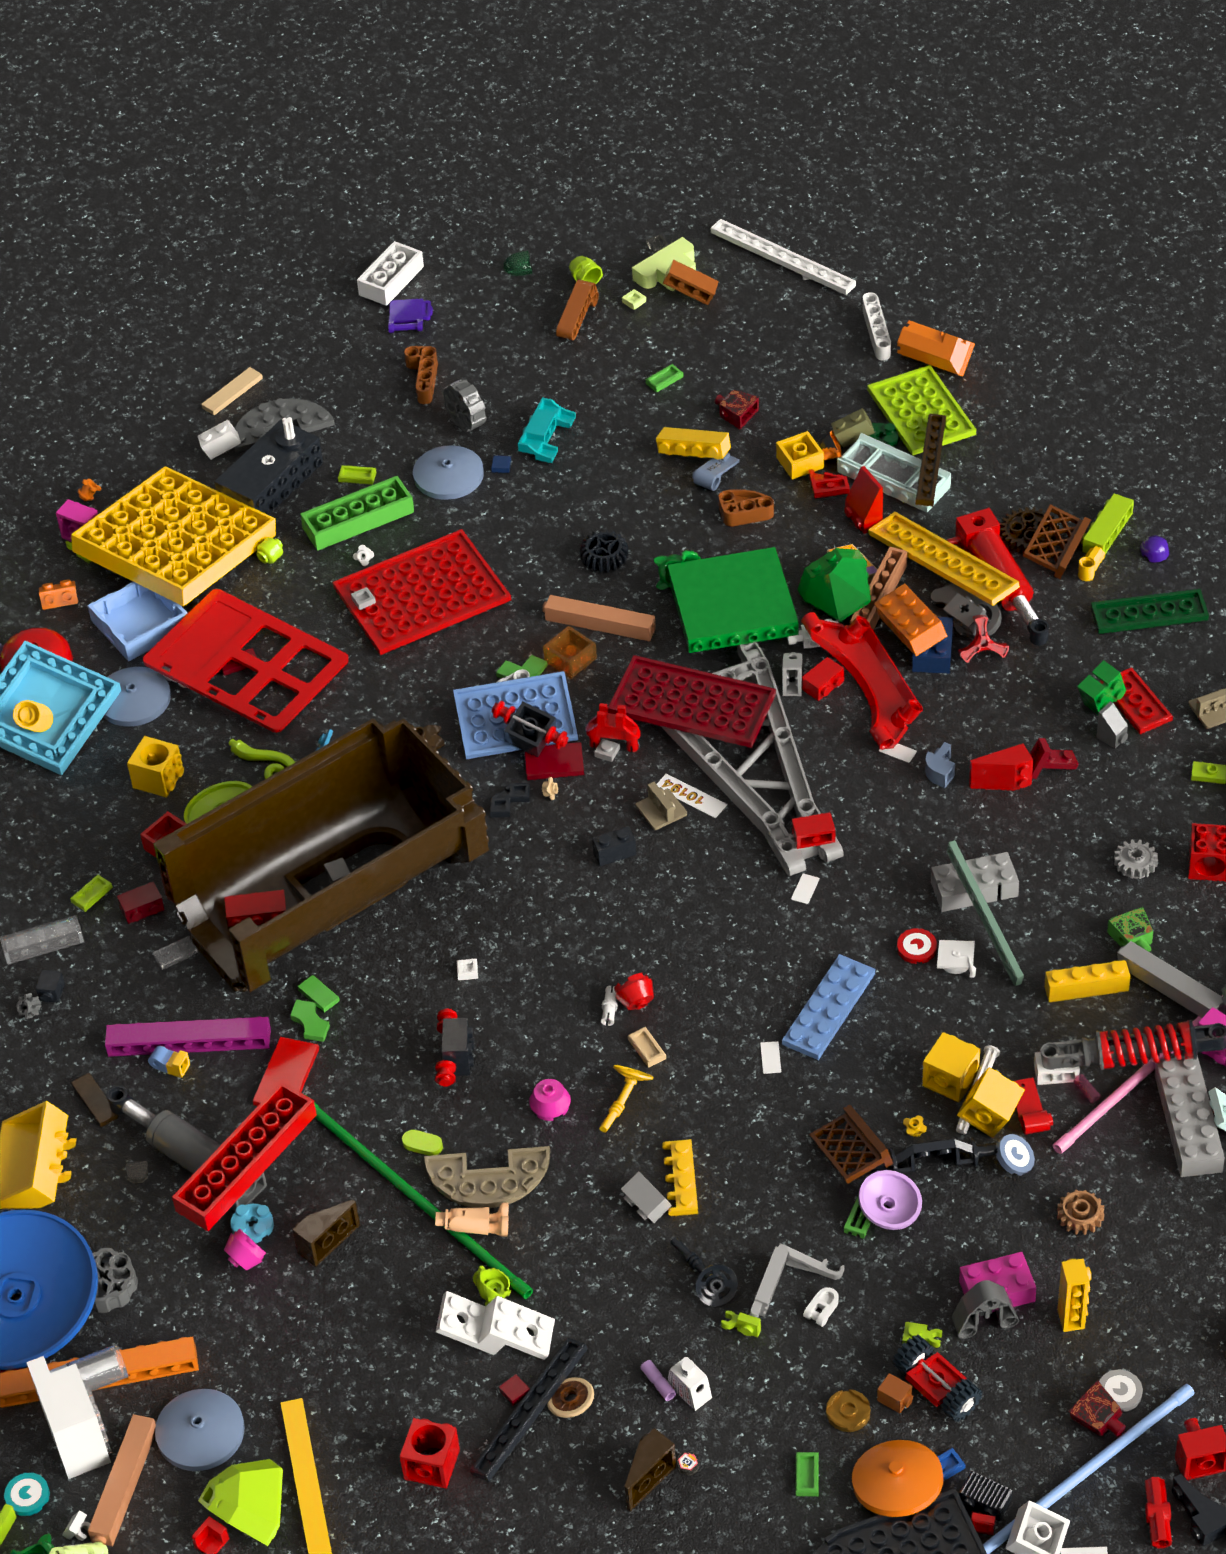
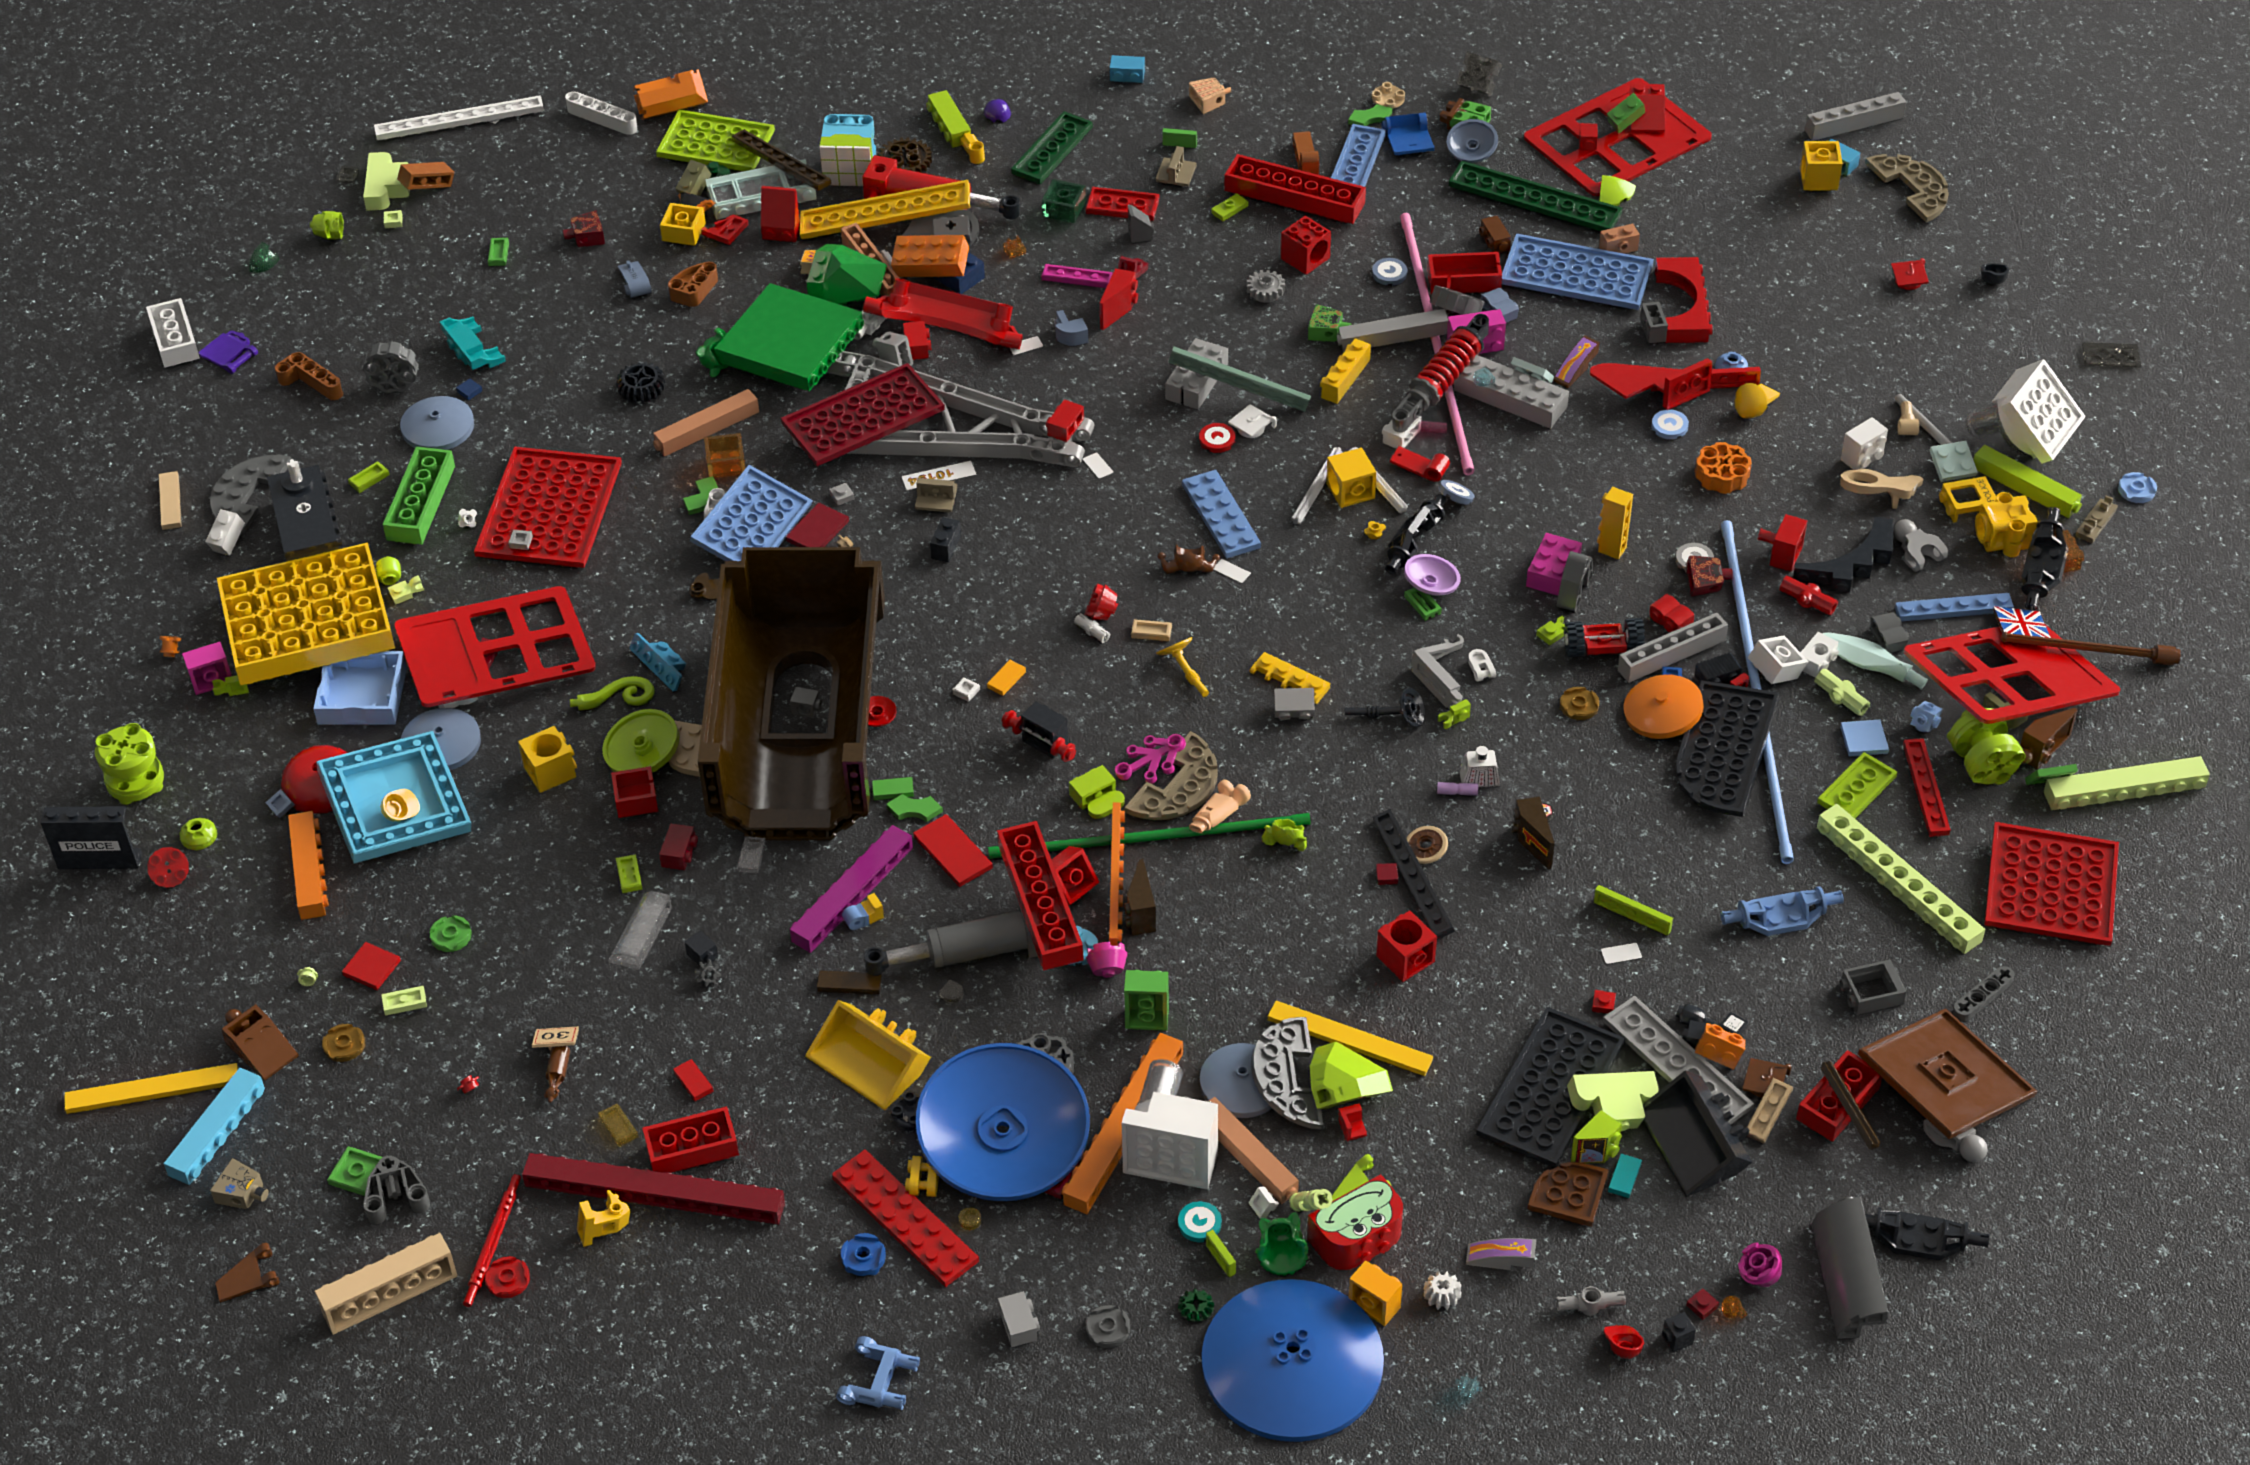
camera: 55 degrees left, 0 degrees up
orange bracket [39,580,78,610] -> none
red brick [225,890,287,927] -> none
white bracket [436,1291,555,1360] -> none
black brick [491,701,569,757] -> none
dark pink cone [529,1079,571,1121] -> none
dark orange beam [556,279,599,340] -> none
red connector [585,703,640,752] -> none
yellow brick [656,427,731,459] -> none
bright green tile [796,1452,819,1497] -> none
reddish brown fence [809,1104,893,1184] -> none
dark orange brick [877,1373,913,1413] -> none
yellow brick [957,1067,1025,1138] -> none
piece [958,615,1009,663] -> none
reddish brown fence [1023,504,1091,579] -> none
medium nougat gear [1057,1190,1104,1235] -> none
green piece [1077,660,1126,715] -> none
none -> yellowish green plate [388,576,424,605]
none -> piece [820,114,877,186]
none -> red dish [868,696,897,727]
none -> light orange tile [987,660,1026,696]
none -> clear orange tile [1003,235,1026,259]
none -> clear green brick [1042,179,1086,223]
none -> dark pink tile [1042,264,1113,288]
none -> red brick [1051,846,1100,905]
none -> lime brick [1069,765,1116,810]
none -> orange plate [1109,802,1125,946]
none -> dark pink plant [1115,734,1186,784]
none -> bright green brick [1124,970,1169,1031]
none -> reddish brown piece [1157,545,1220,574]
none -> plate [1251,1017,1323,1130]
none -> light grey axle [1291,447,1343,524]
none -> clear light blue tile [1473,367,1495,386]
none -> light grey brick [1618,613,1728,683]
none -> red brick [1649,594,1694,632]

